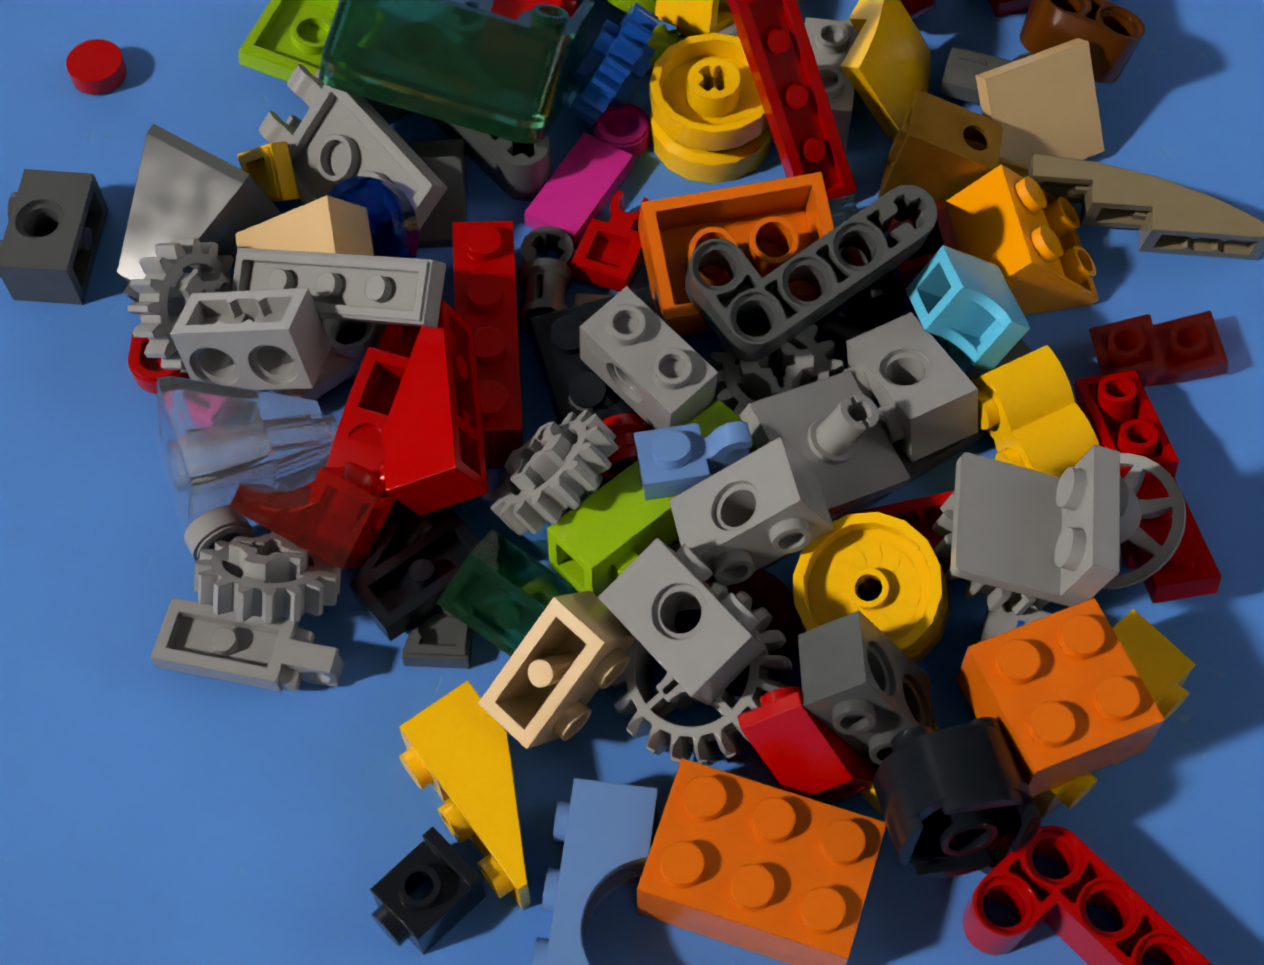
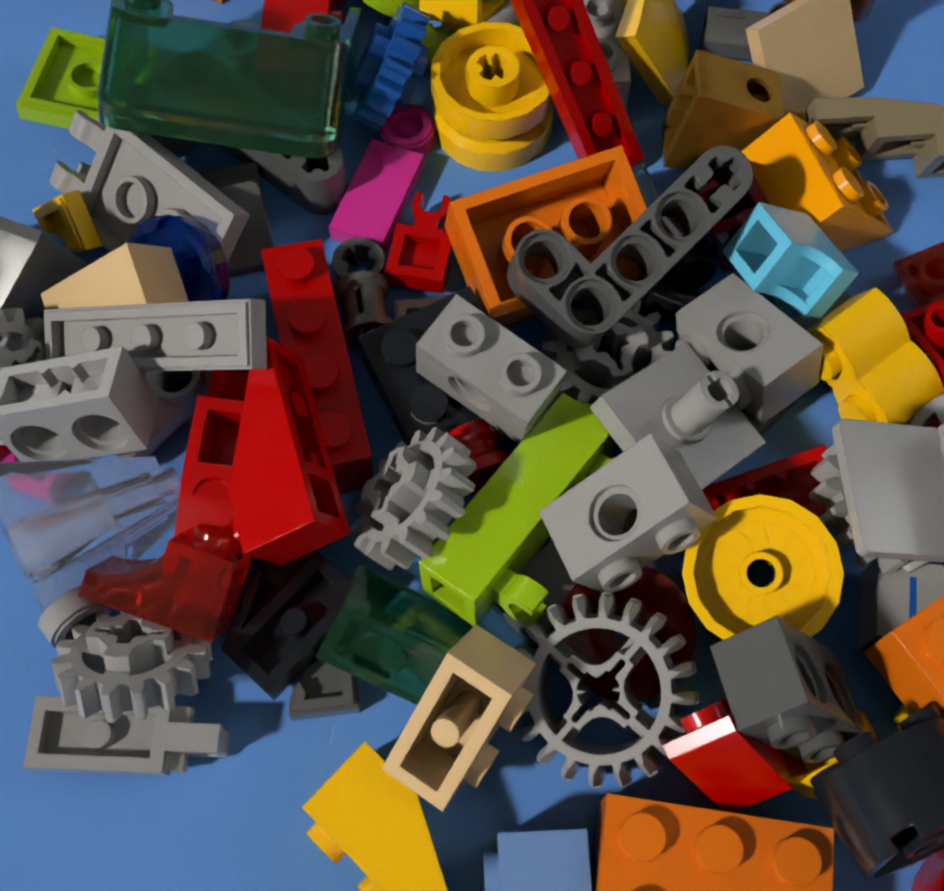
camera: 10 degrees left, 5 degrees up
light grey brick [598,538,767,705] -> none
medium blue plate [634,421,752,500] -> none

